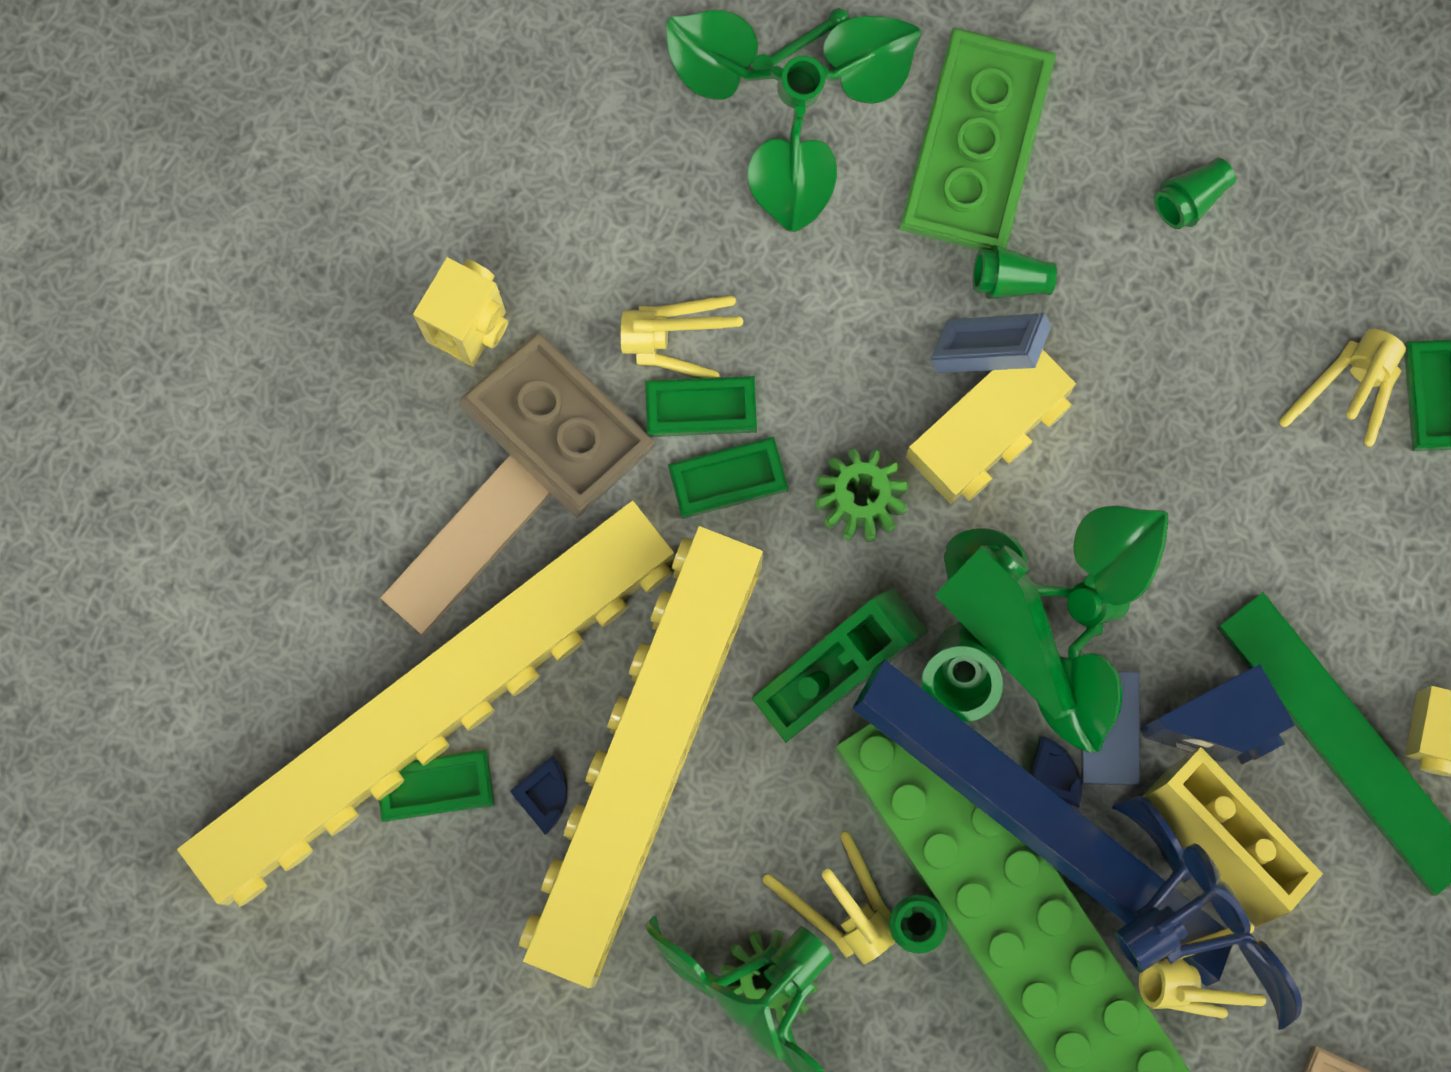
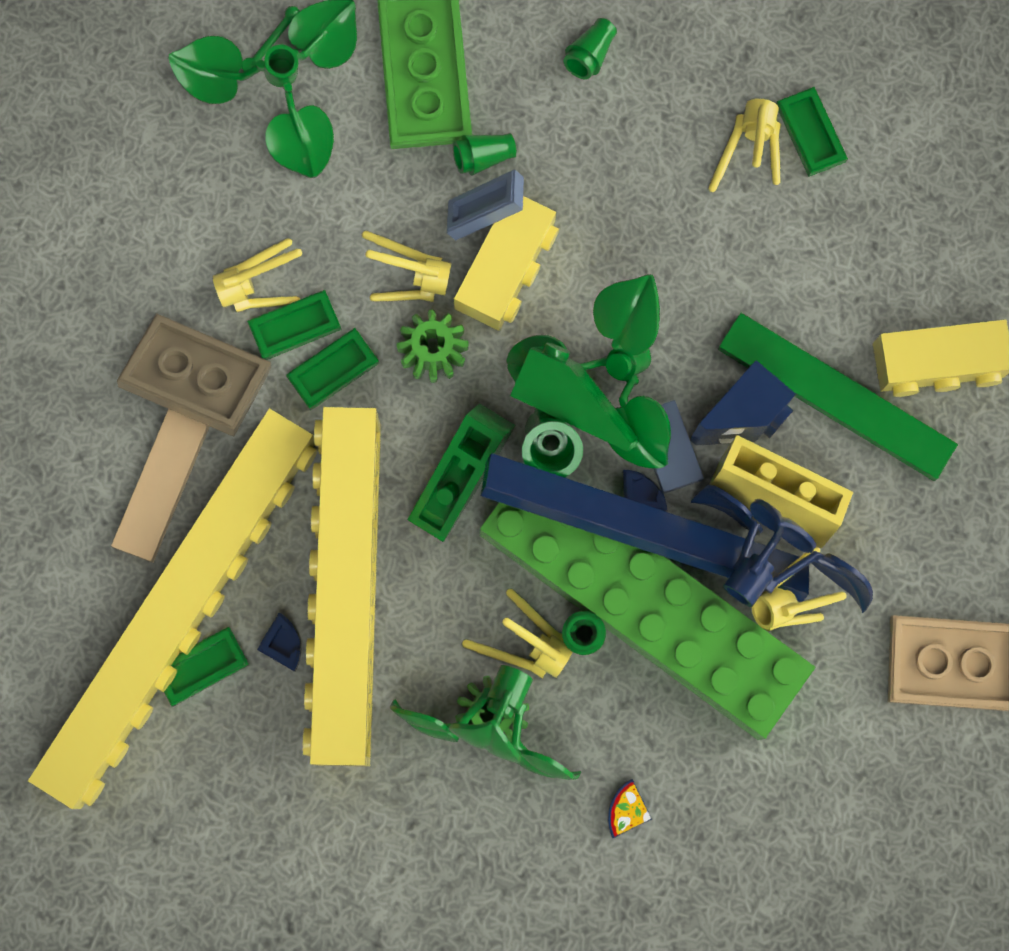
camera: 25 degrees left, 0 degrees up
light yellow brick [413,257,508,367] -> none
none -> light yellow plant [362,231,451,302]

